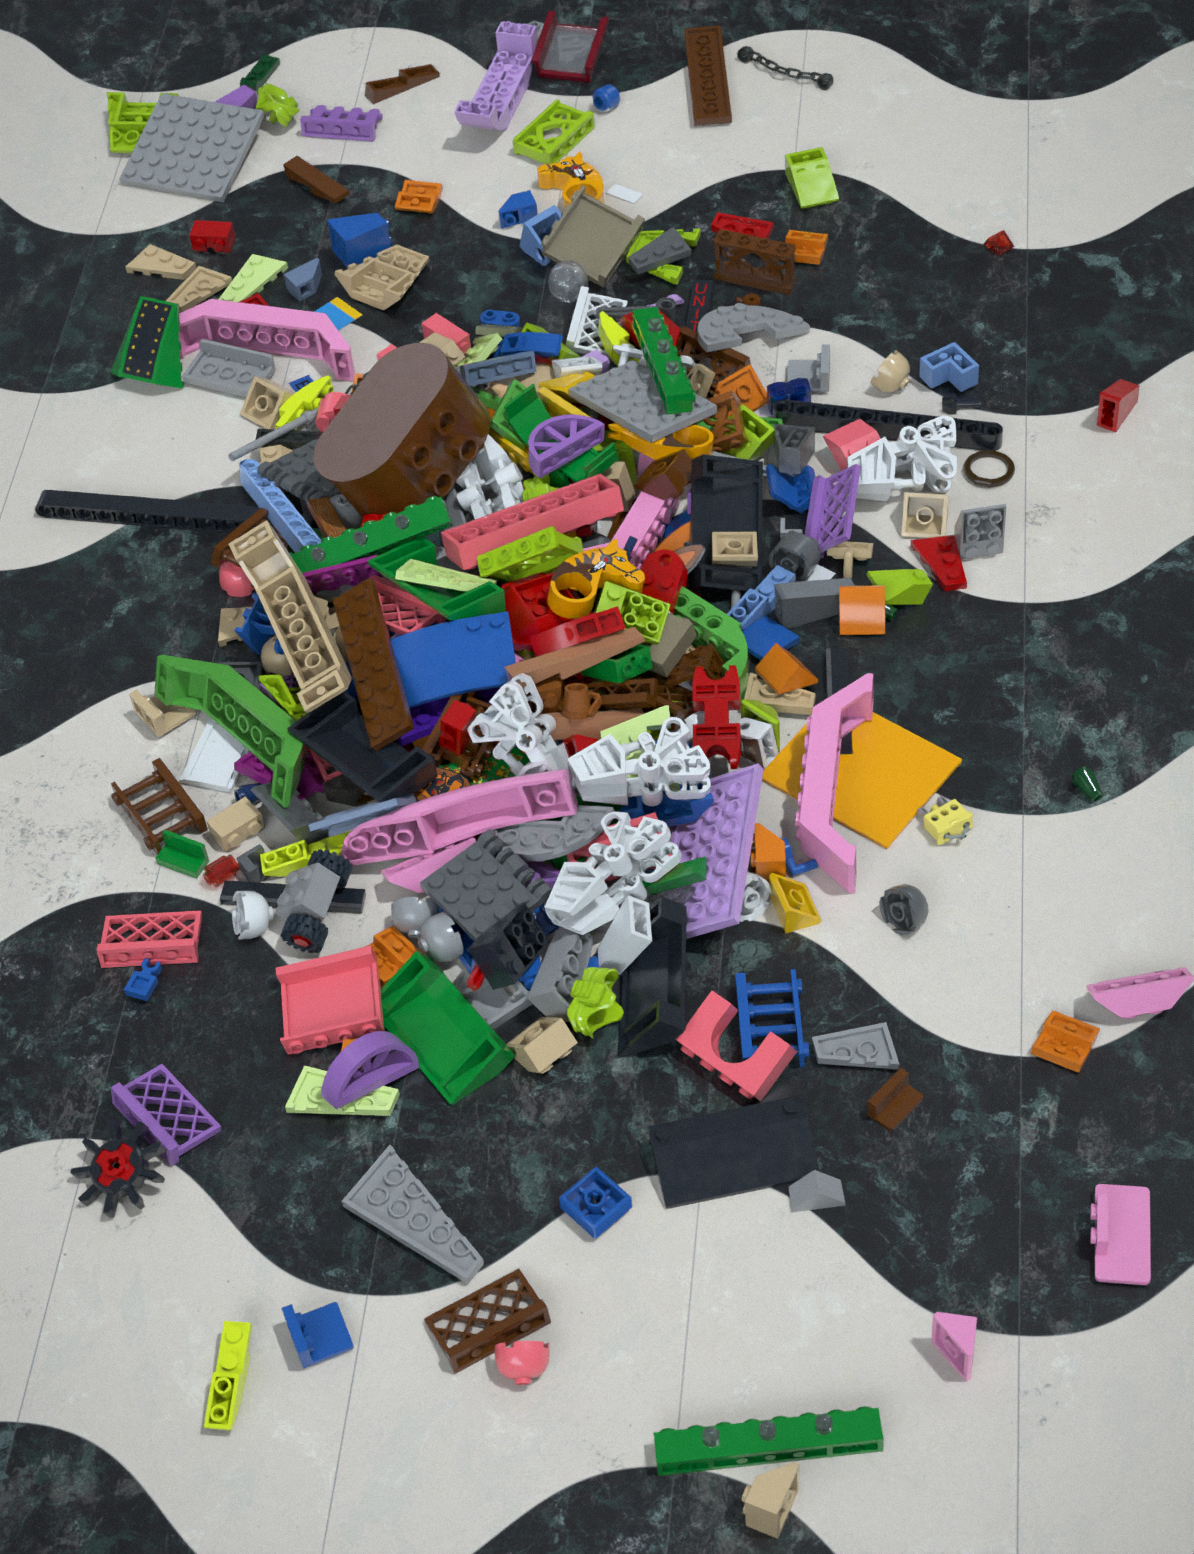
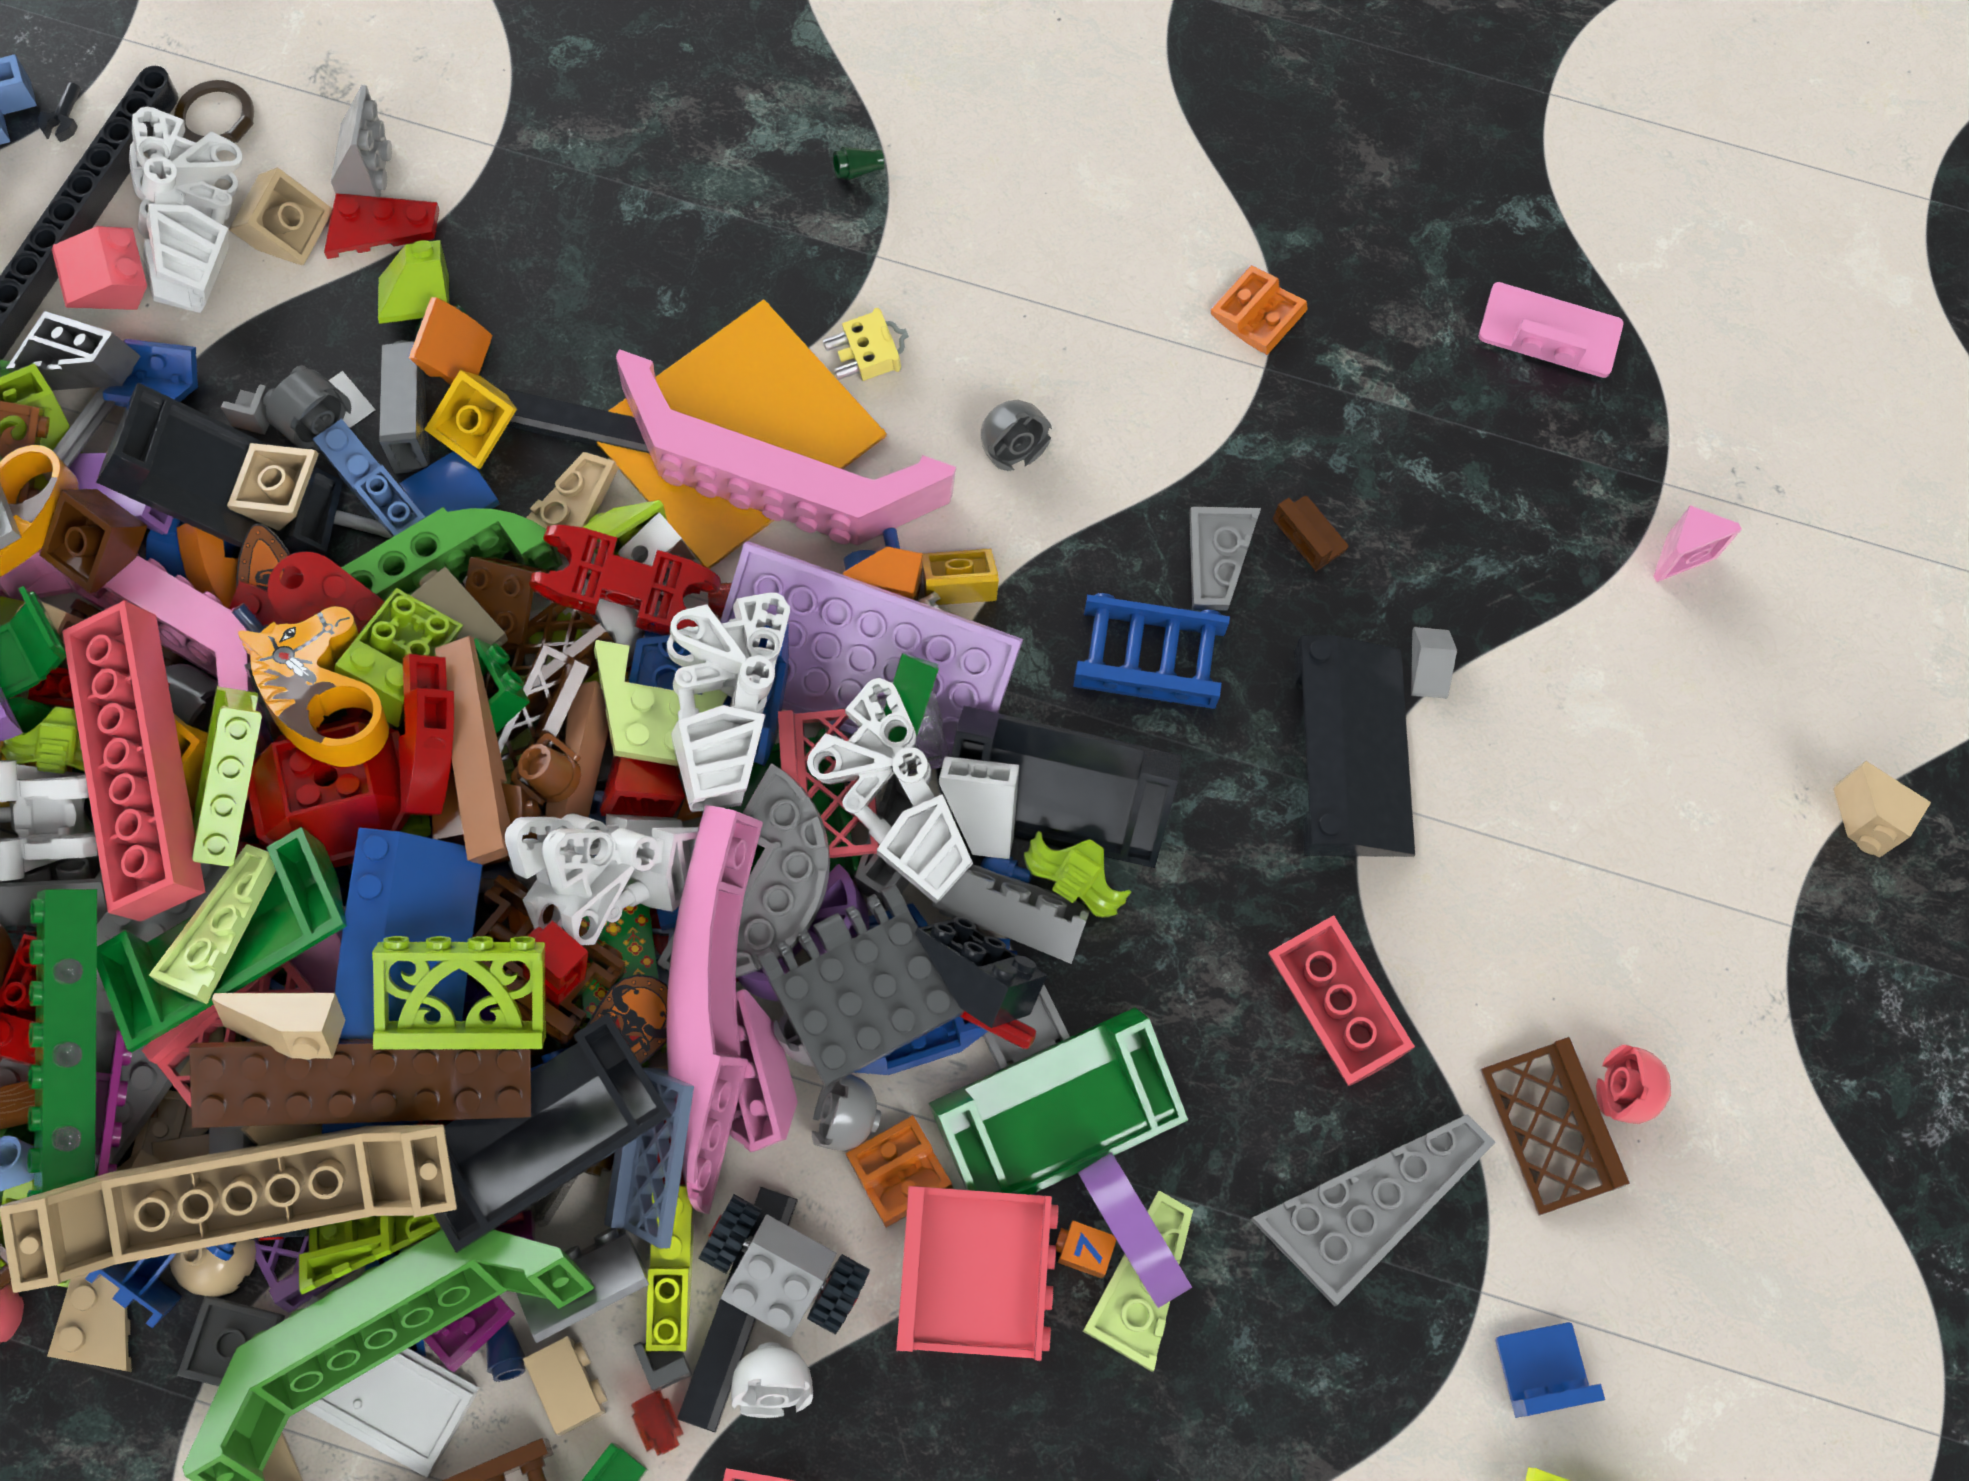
camera: 90 degrees left, 20 degrees up
light grey cylinder [418,911,463,962] -> none
tan slope [507,1017,578,1074] -> none
blue brick [559,1167,632,1239] -> none
green piece [653,1406,884,1476] -> none
coral arch [676,991,797,1101] -> none
orange slope [755,643,818,695] -> none
medium lavender fence [805,464,861,559] -> none
tan plate [827,541,873,578] -> none
bright pink wedge [1086,967,1194,1019] -> none
none -> tan slope [212,993,346,1060]
none -> lime fence [372,936,546,1049]
none -> yellow slope [424,370,517,469]
none -> coral brick [1268,915,1415,1086]

